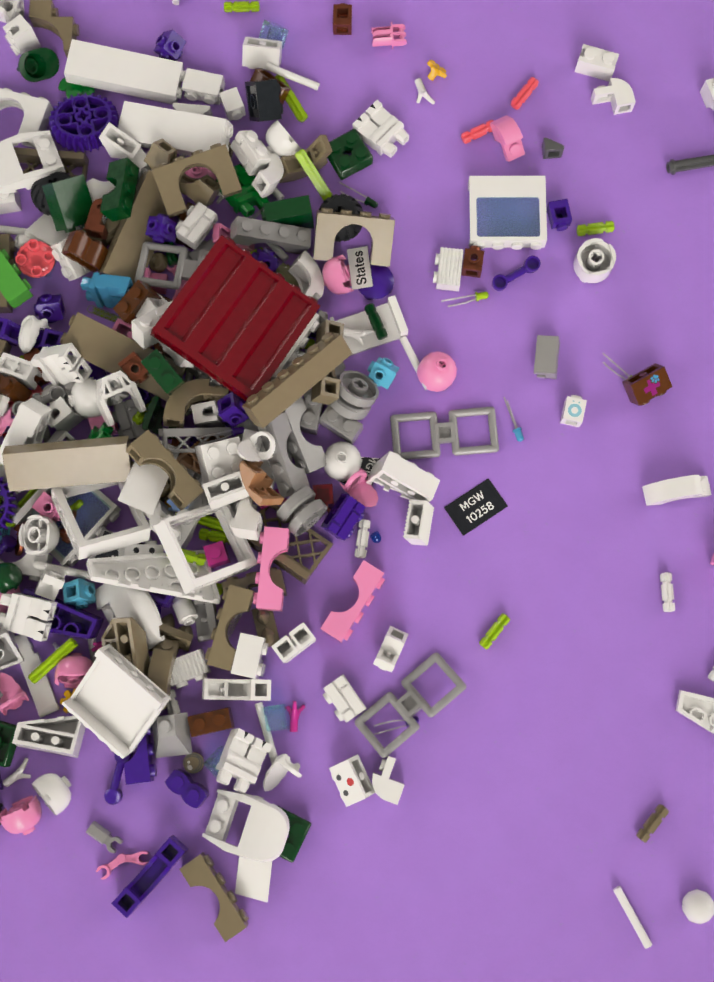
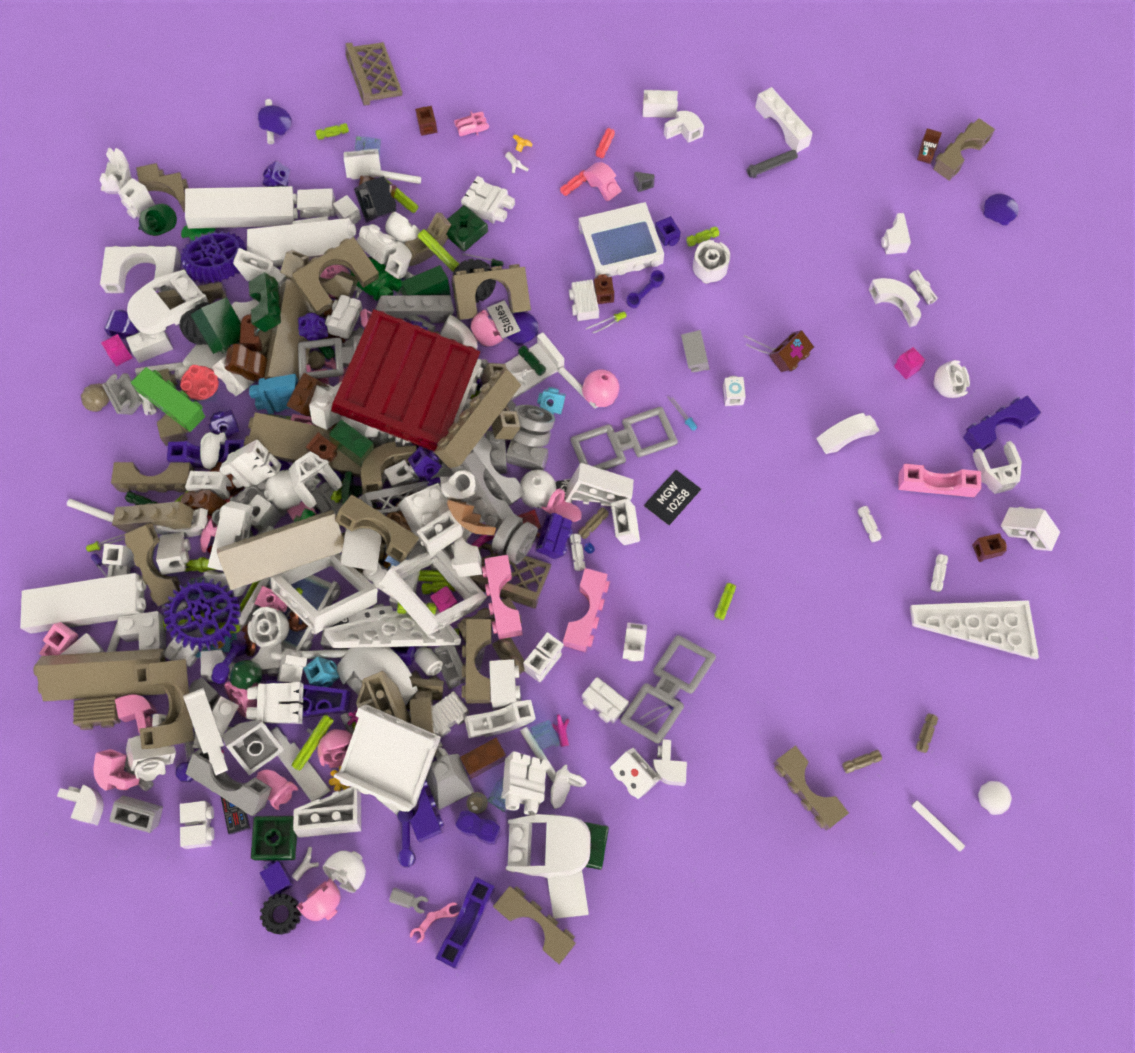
camera: 20 degrees left, 10 degrees down
none -> dark tan axle [578,507,609,539]
none -> dark tan arch [773,745,849,831]
none -> dark tan axle [842,750,882,774]

